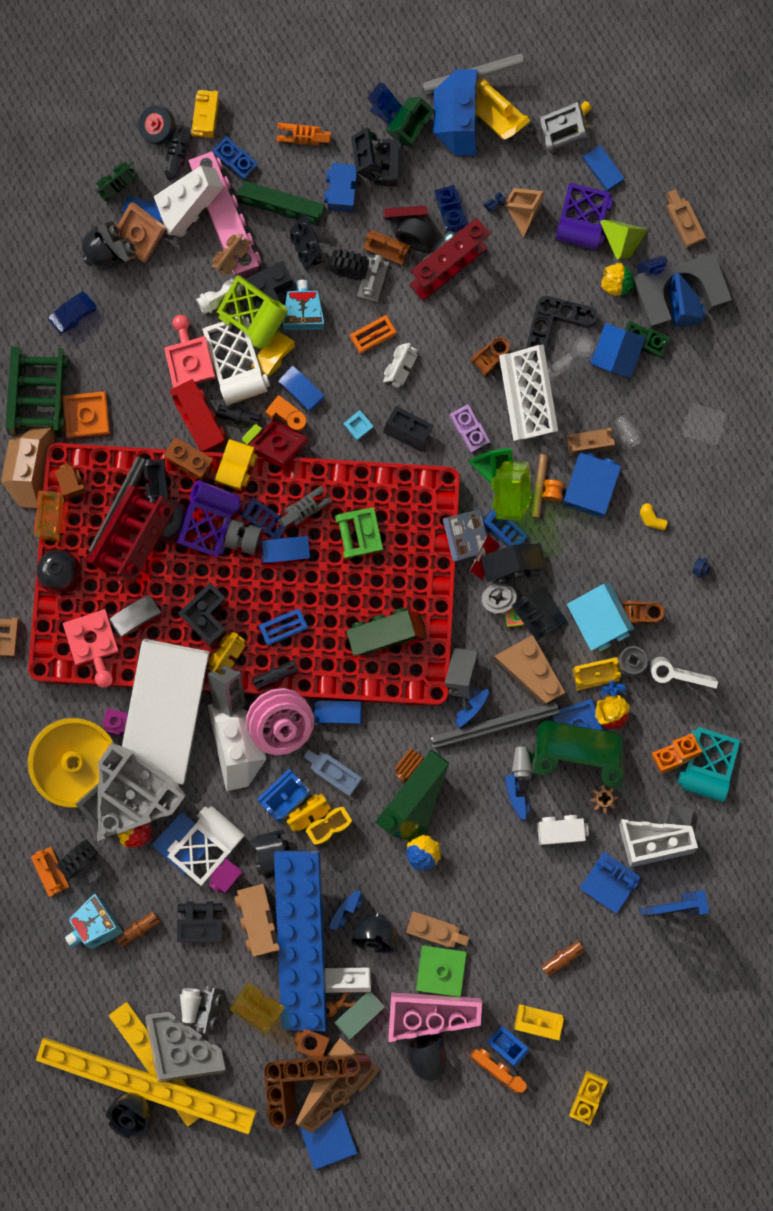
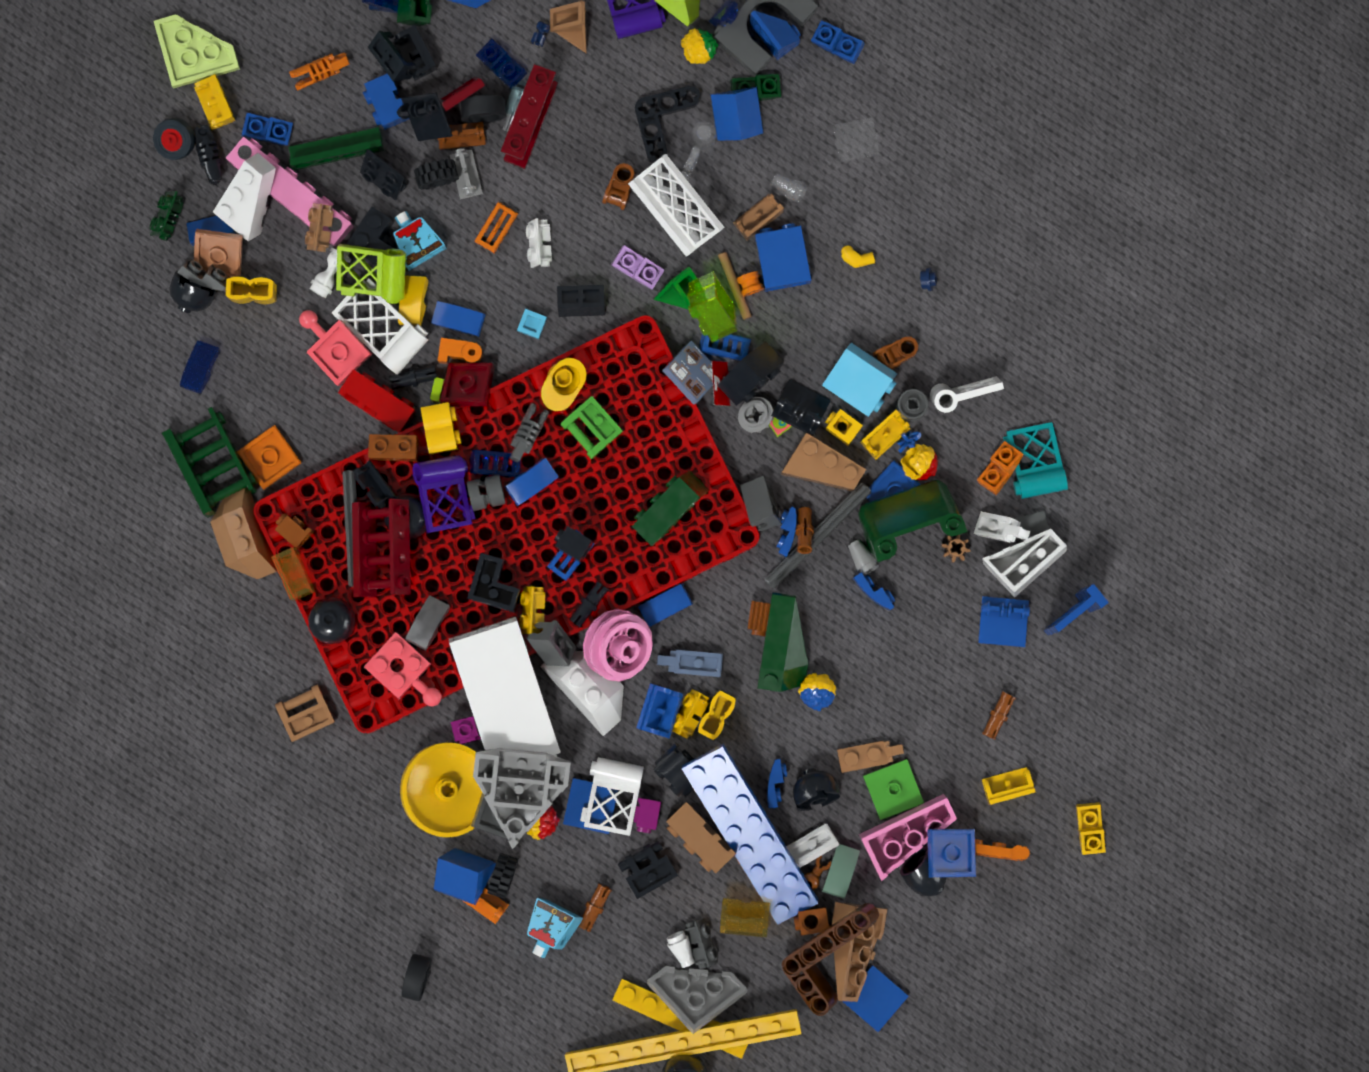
camera: 20 degrees left, 5 degrees up
blue slope [487,1025,530,1067] -> none
white brick [537,815,589,845] -> none
none -> yellowish green plate [154,14,240,88]
none -> yellow brick [226,277,277,304]
none -> black hinge [397,92,453,141]
none -> blue slope [434,848,496,905]
none -> yellow piece [541,358,586,411]
none -> black brick [554,526,593,564]
none -> dark orange pin [795,507,814,554]
none -> blue slope [811,20,865,64]
none -> yellow brick [825,409,863,446]
none -> blue tile [927,829,976,878]
none -> white hinge [973,511,1030,543]

